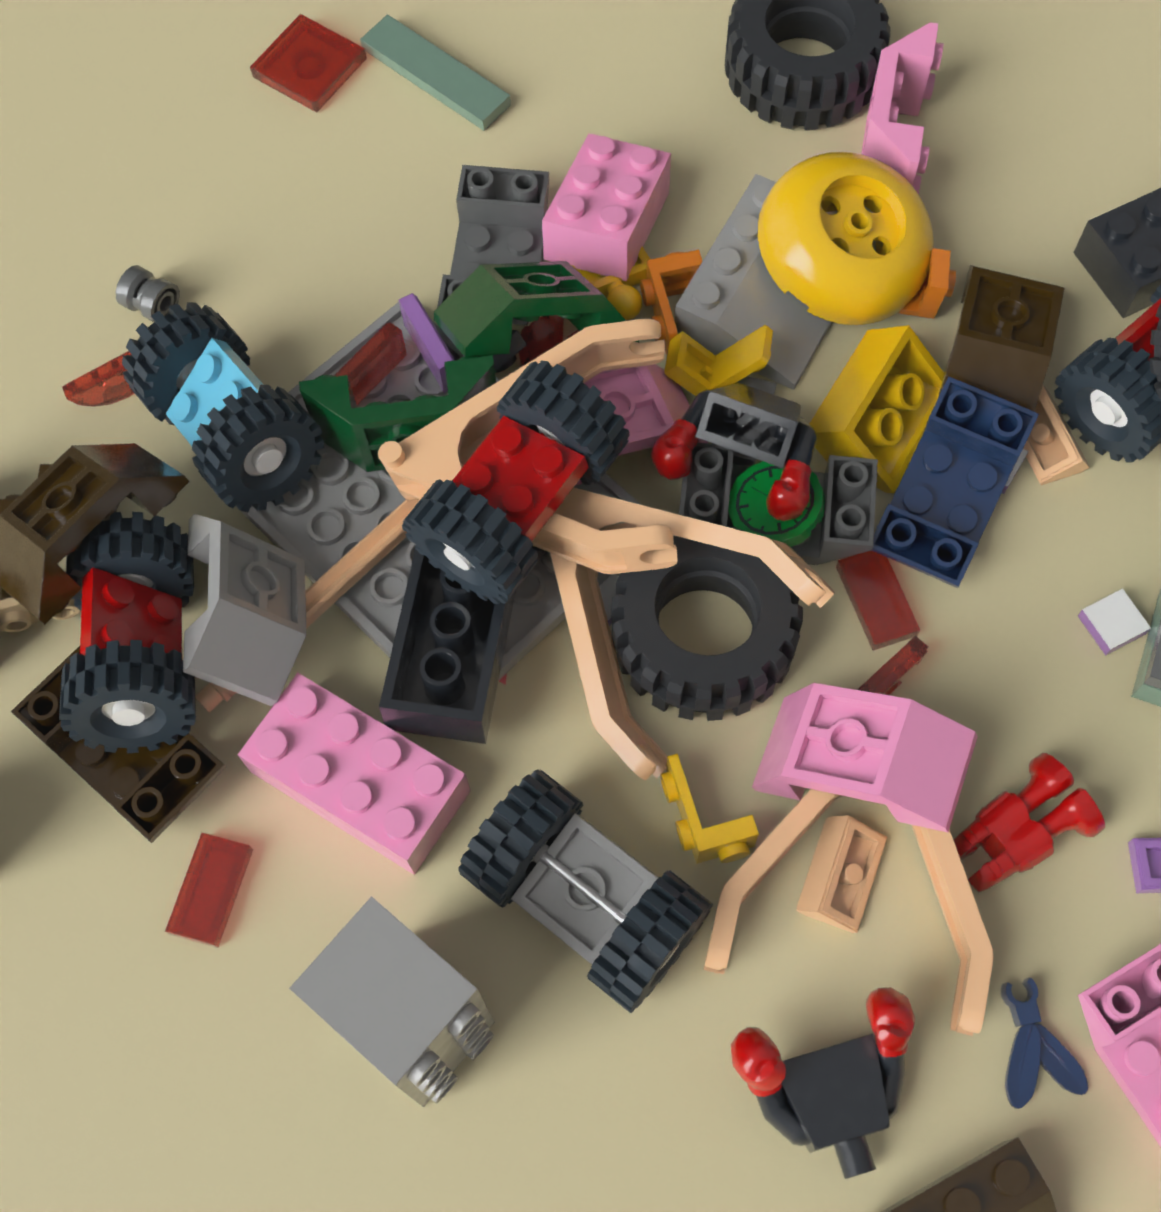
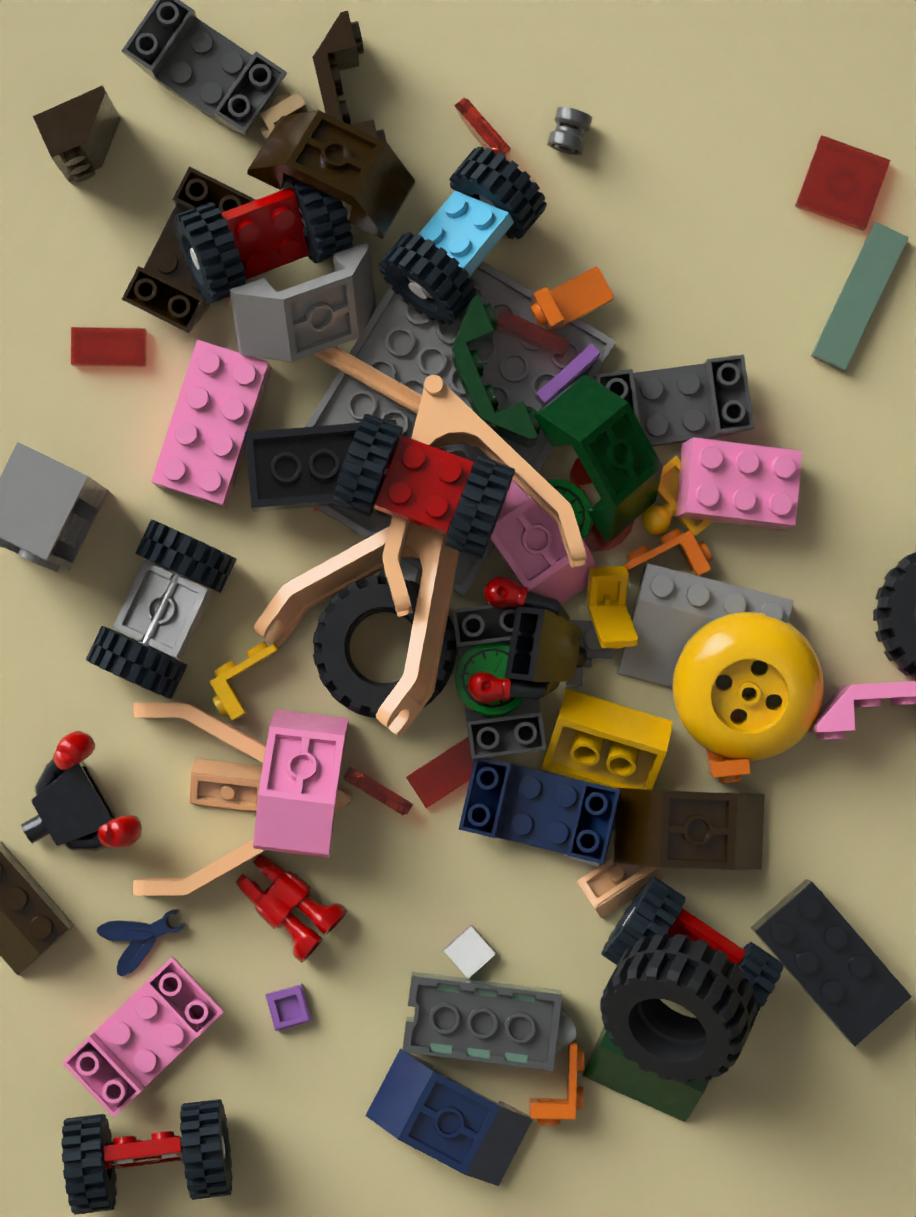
camera: 75 degrees right, 20 degrees up
none -> orange bracket [529,267,614,334]

